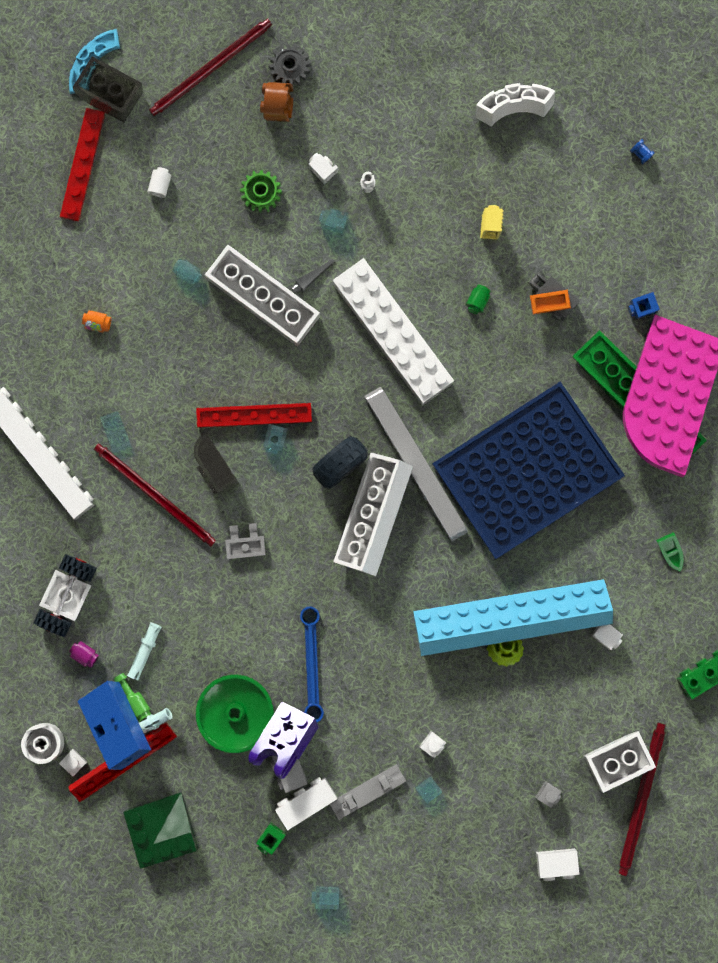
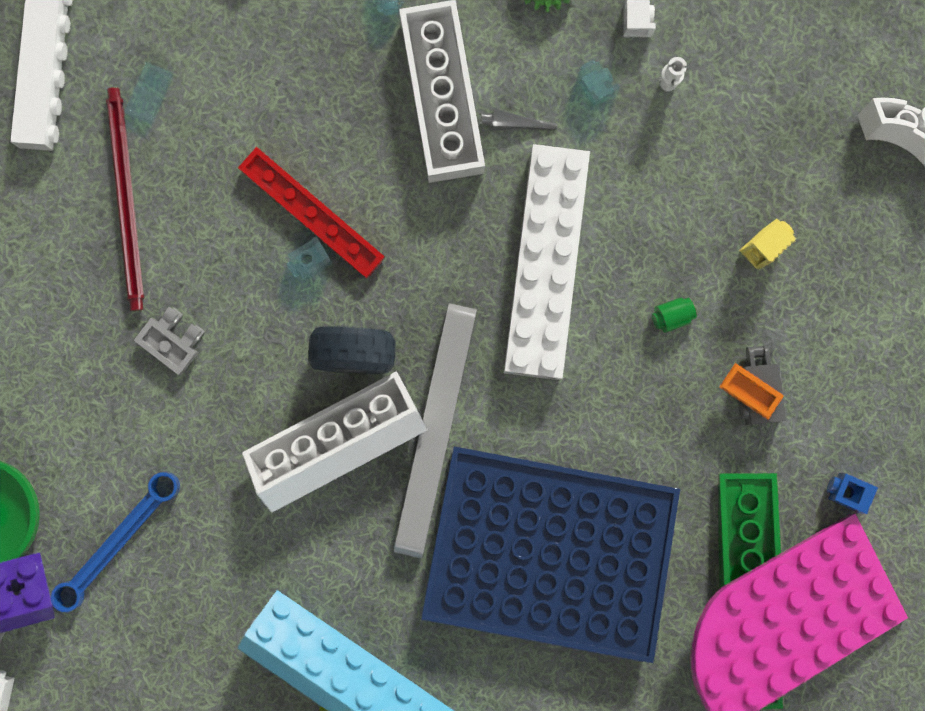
camera: 45 degrees right, 0 degrees up
clear smoke brick [194,433,240,496] -> none

